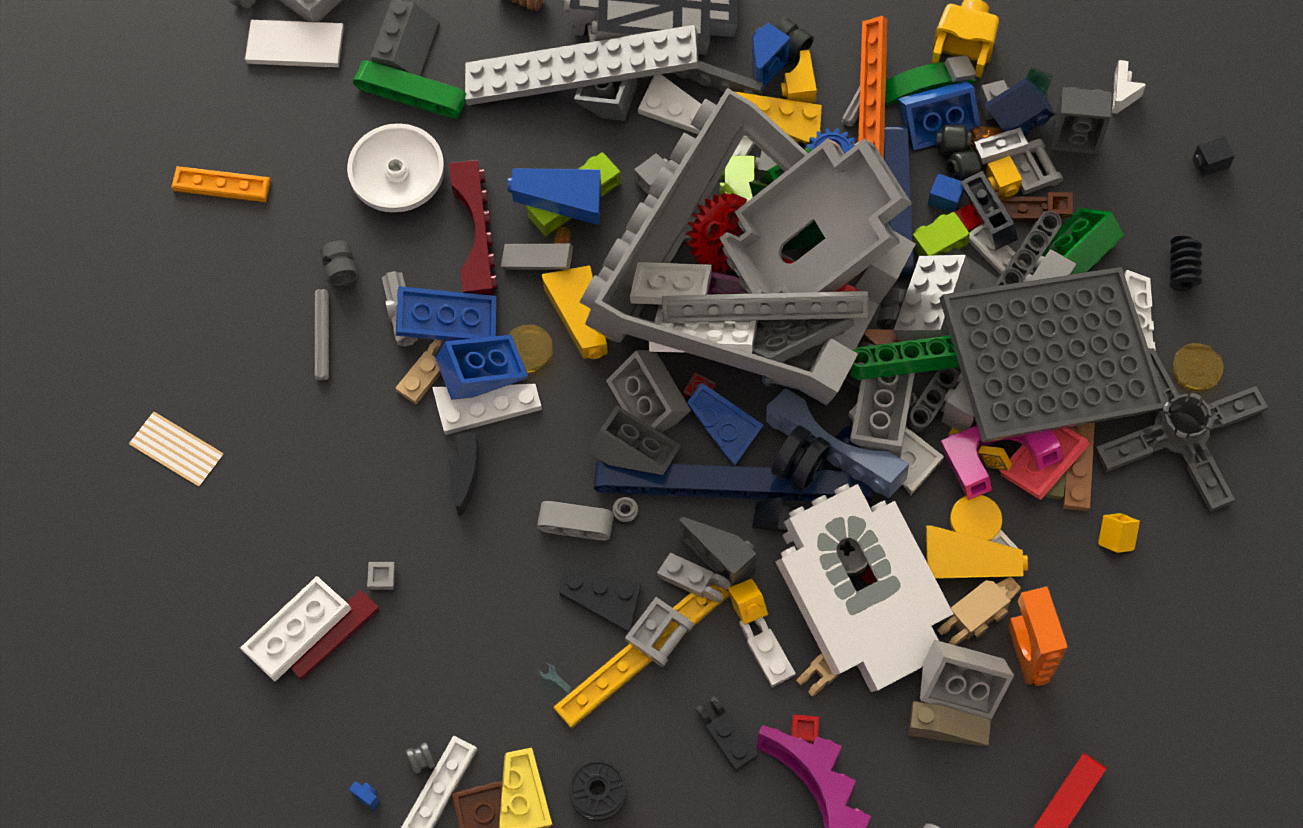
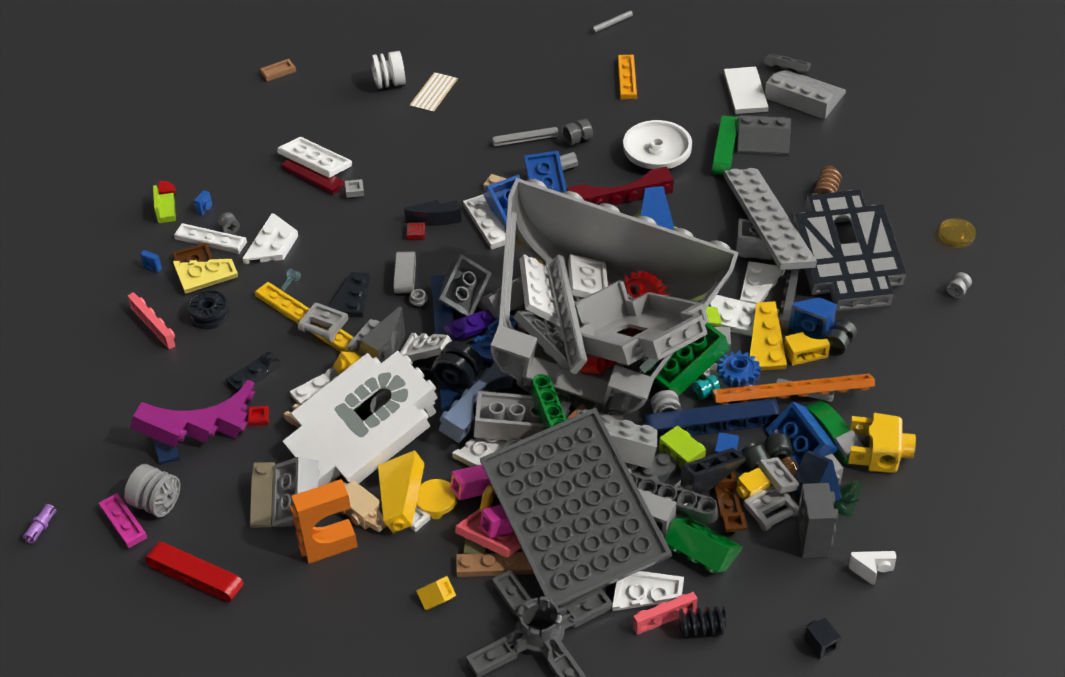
camera: 80 degrees right, 20 degrees down
clear yellow tile [1172,343,1224,392] -> none
none -> white wing [243,213,298,264]
none -> medium nougat tile [260,59,296,82]
none -> white wheel [371,51,406,89]
none -> white wing [400,333,452,362]
none -> red tile [407,222,426,240]
none -> dark purple plate [443,310,496,341]
none -> light grey bar [592,11,633,33]
none -> coral plate [633,592,698,635]

